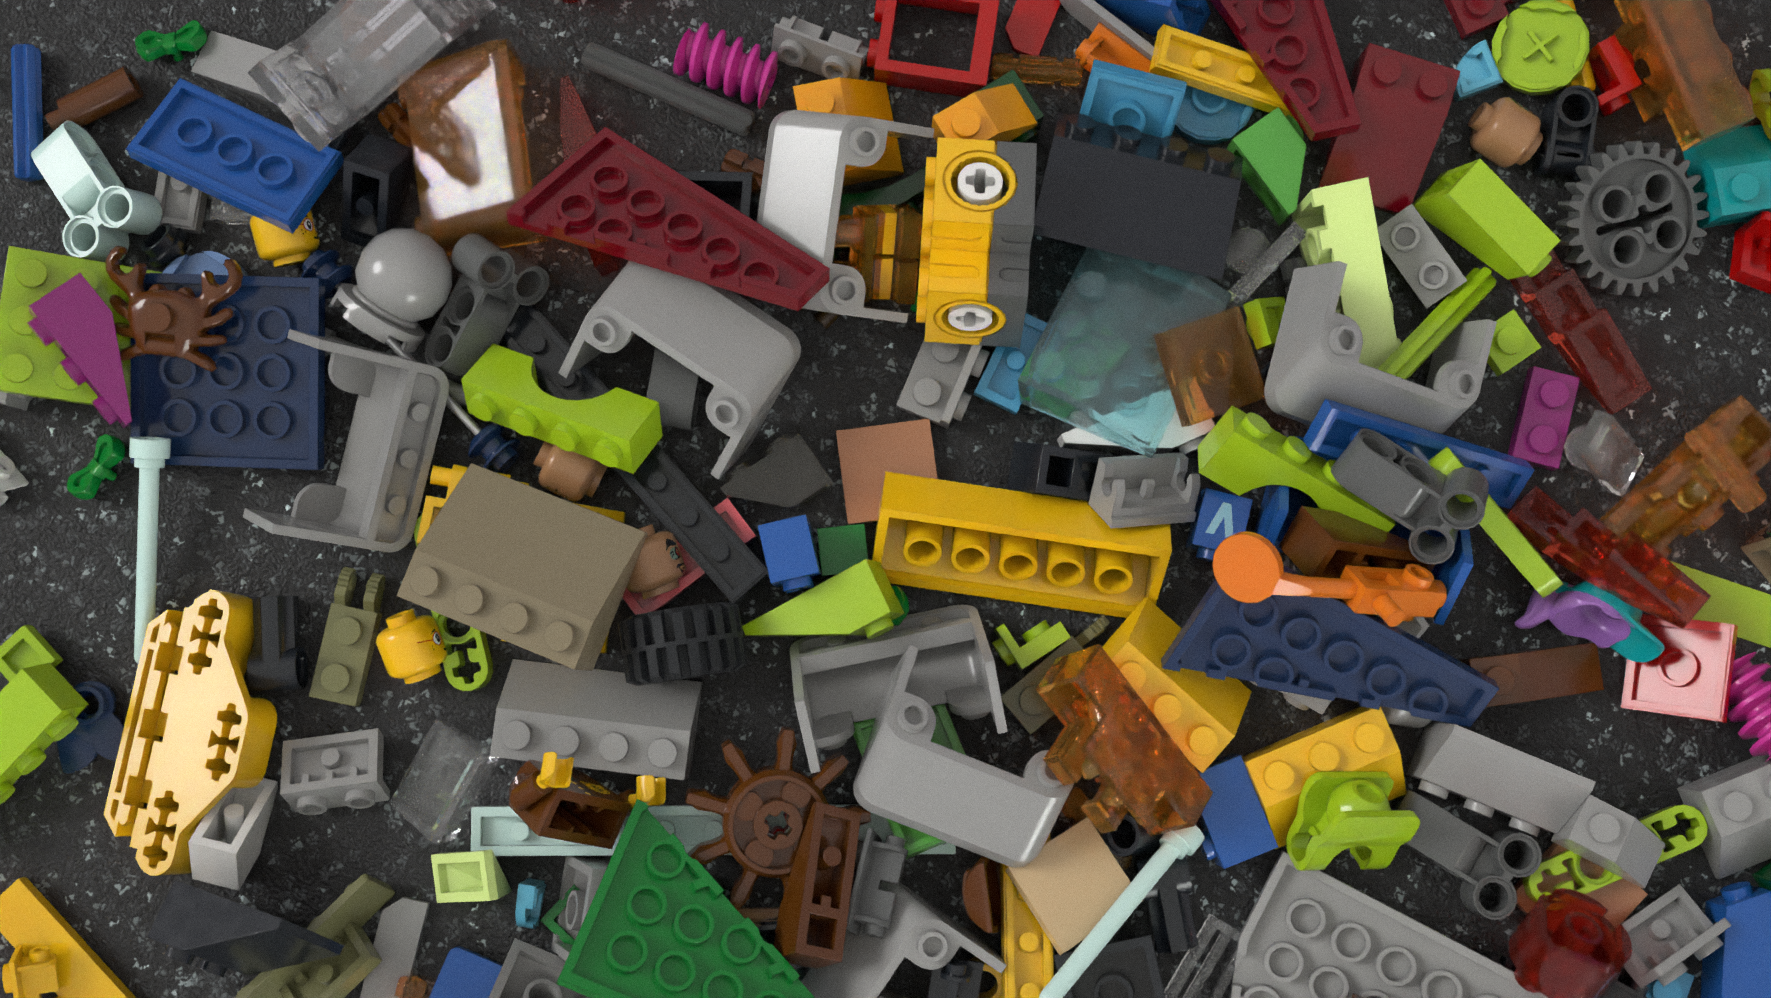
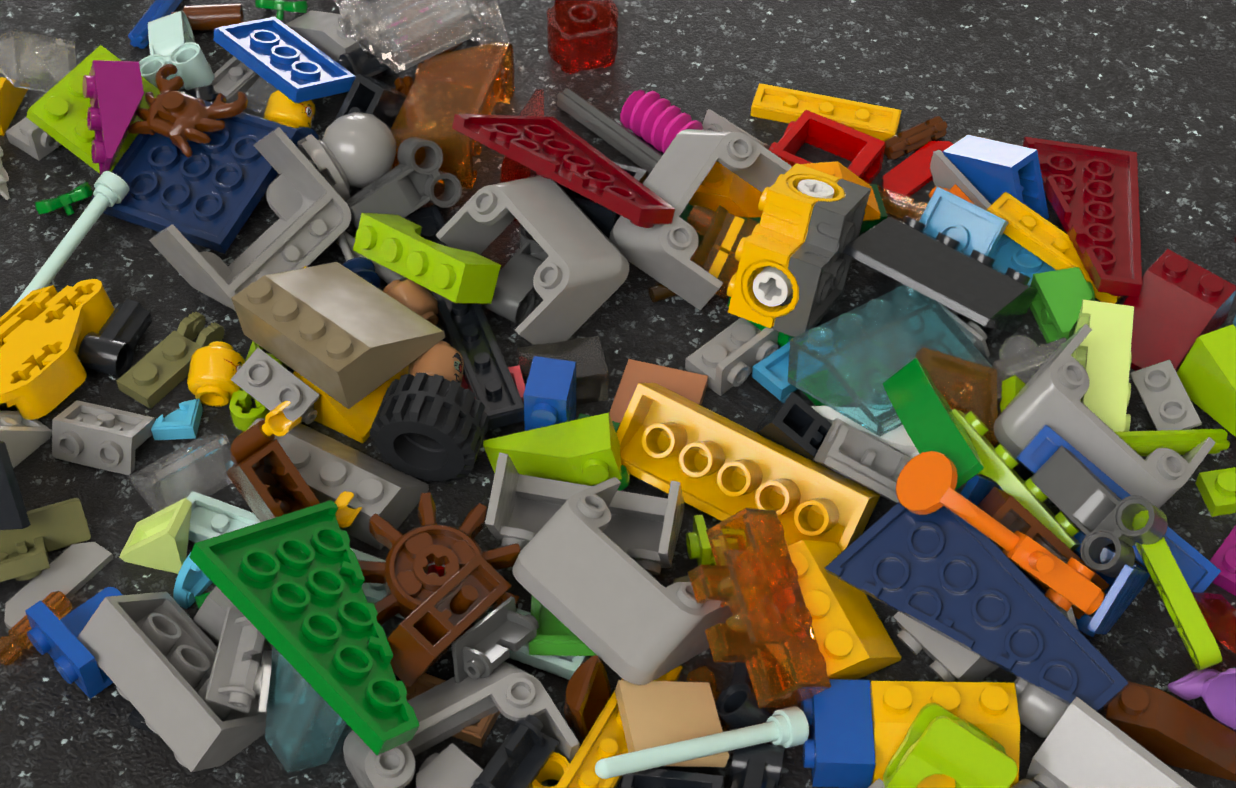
camera: 20 degrees right, 35 degrees down
none -> medium azure tile [151,399,203,440]
none -> light grey hinge [230,347,320,425]
none -> green slope [882,357,984,490]

